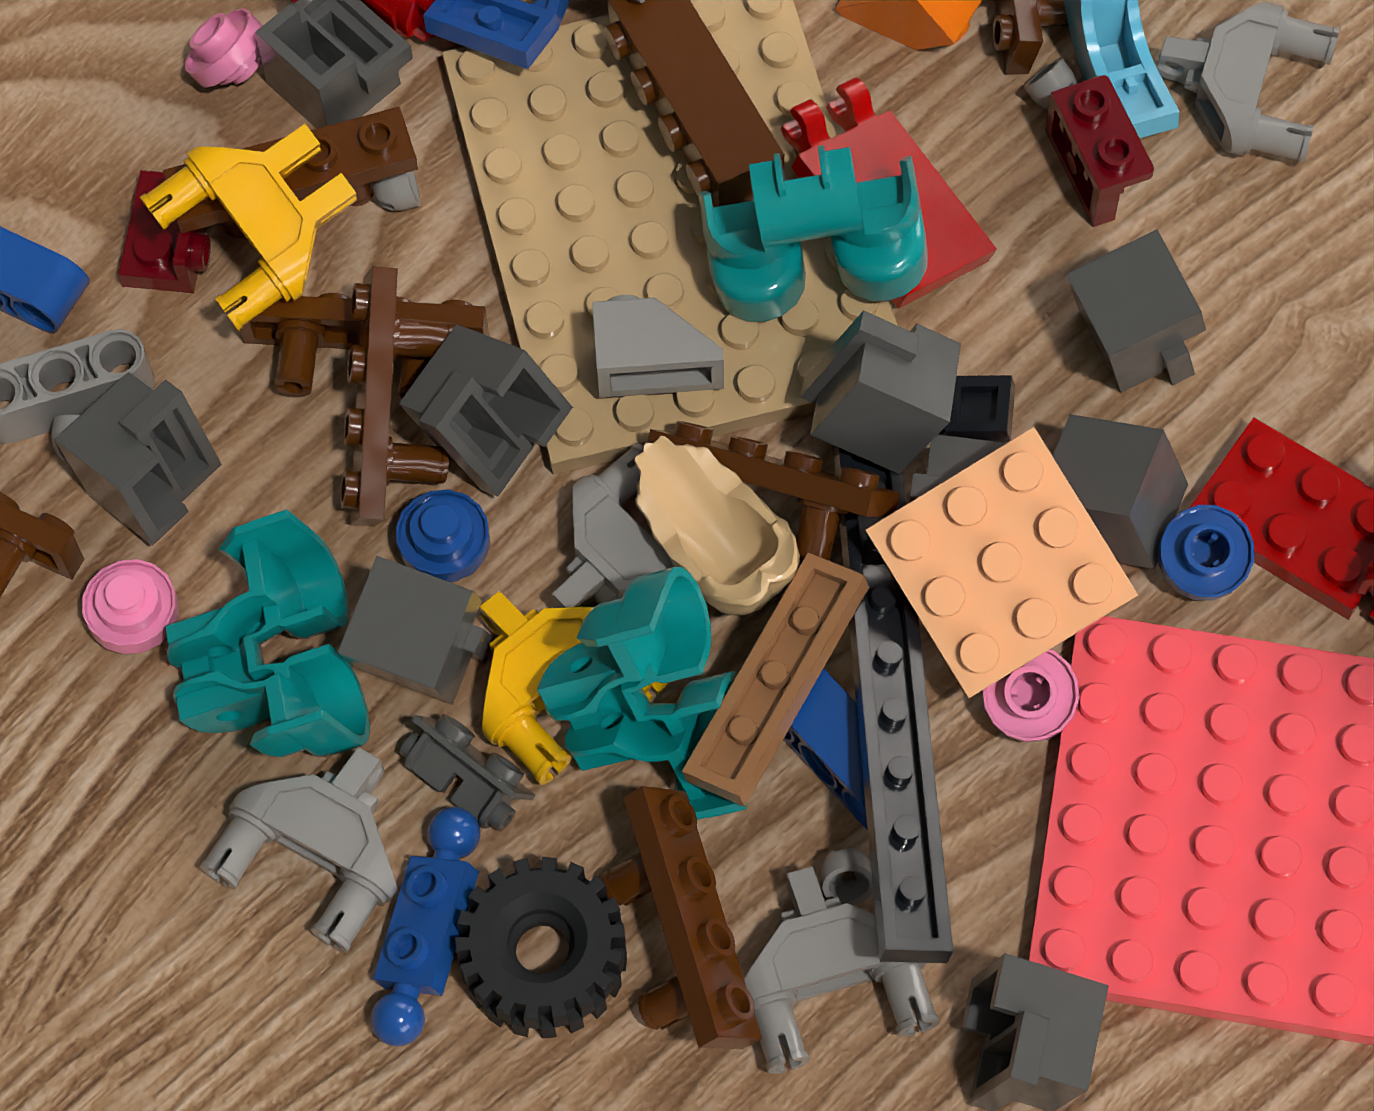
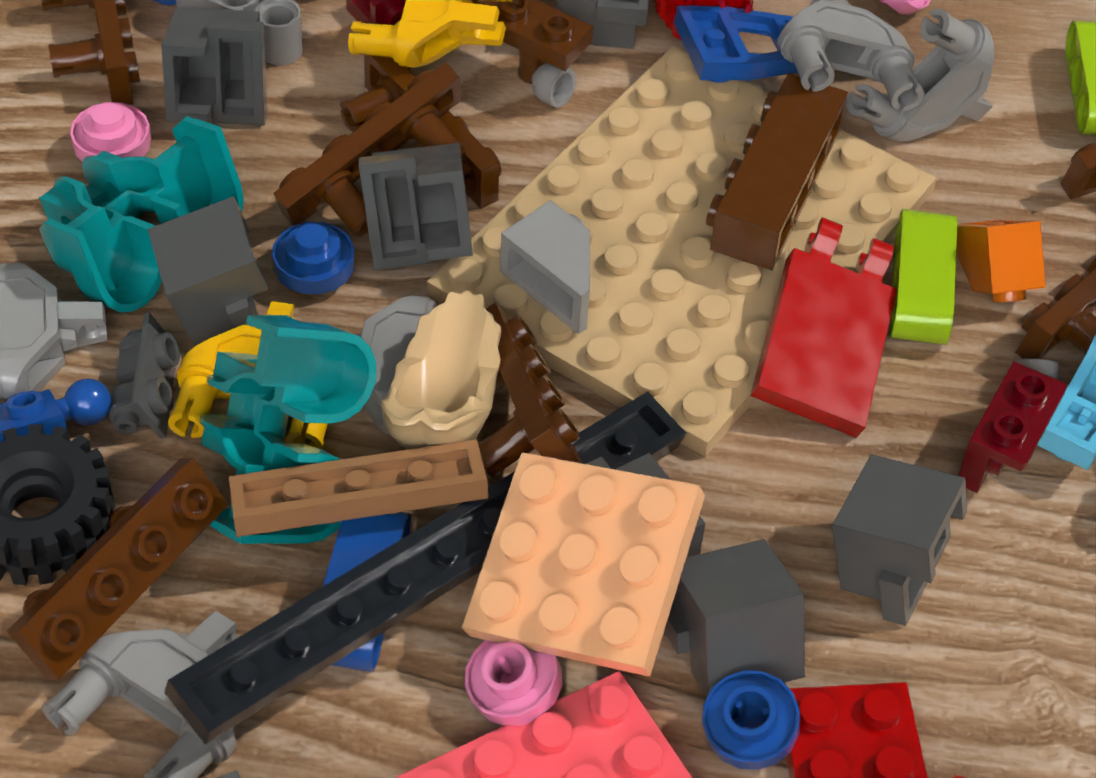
camera: 45 degrees right, 15 degrees down
teal piece [698,145,928,322] -> none
dark grey plate [800,310,961,474] -> none
black plate [945,375,1015,443] -> none
none -> lime beam [889,208,957,346]

